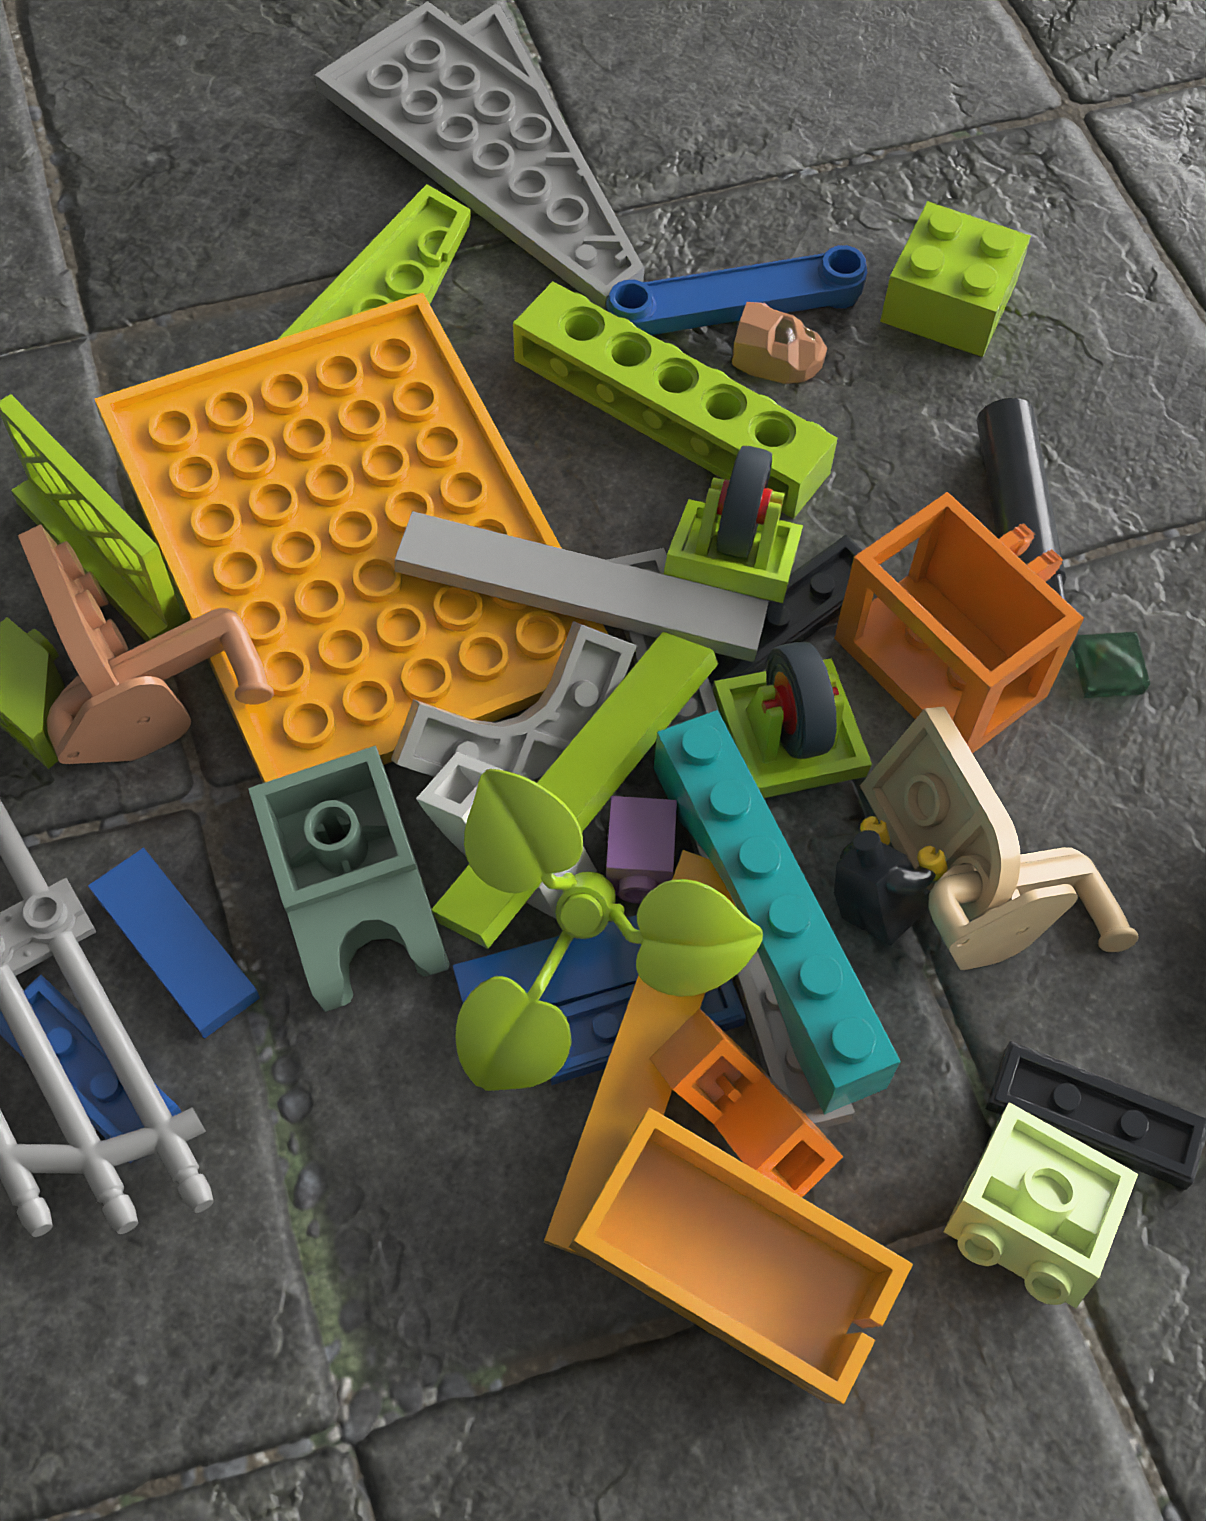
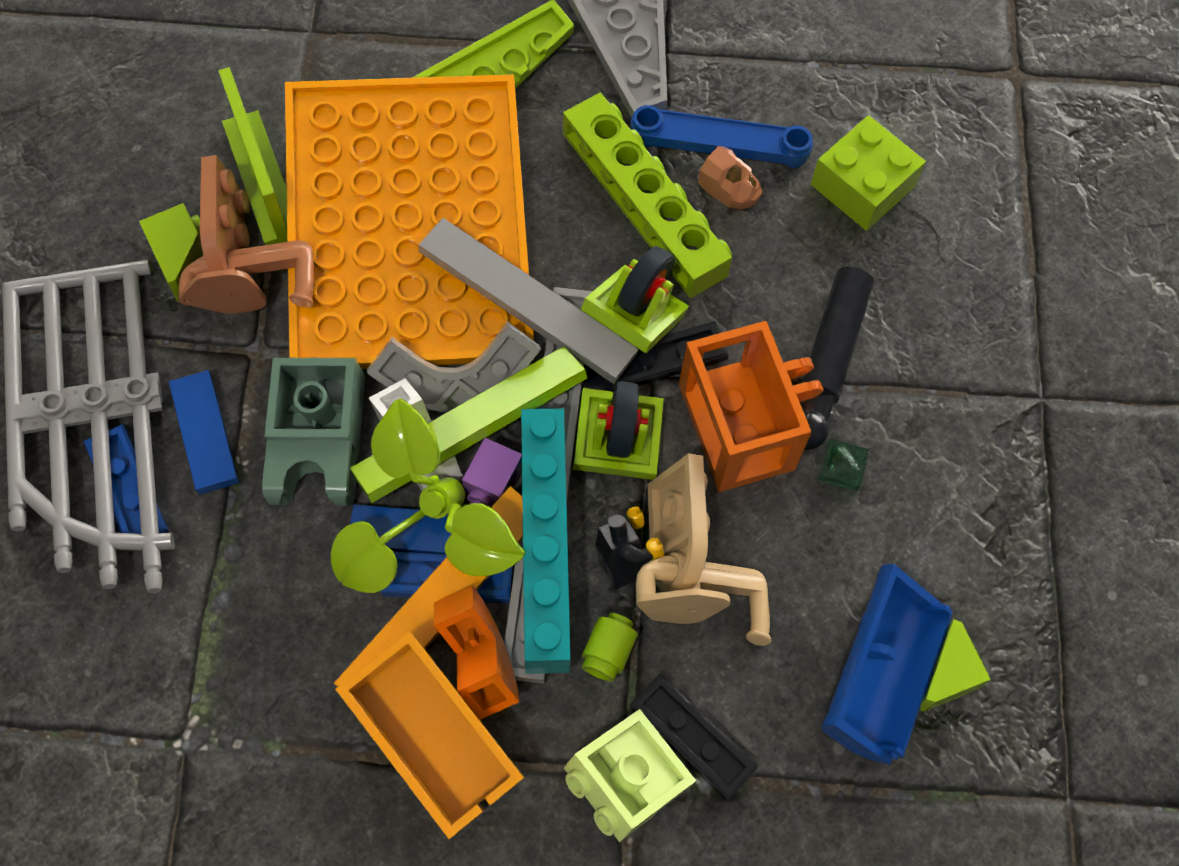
camera: 20 degrees right, 5 degrees up
none -> lime brick [581,613,638,682]

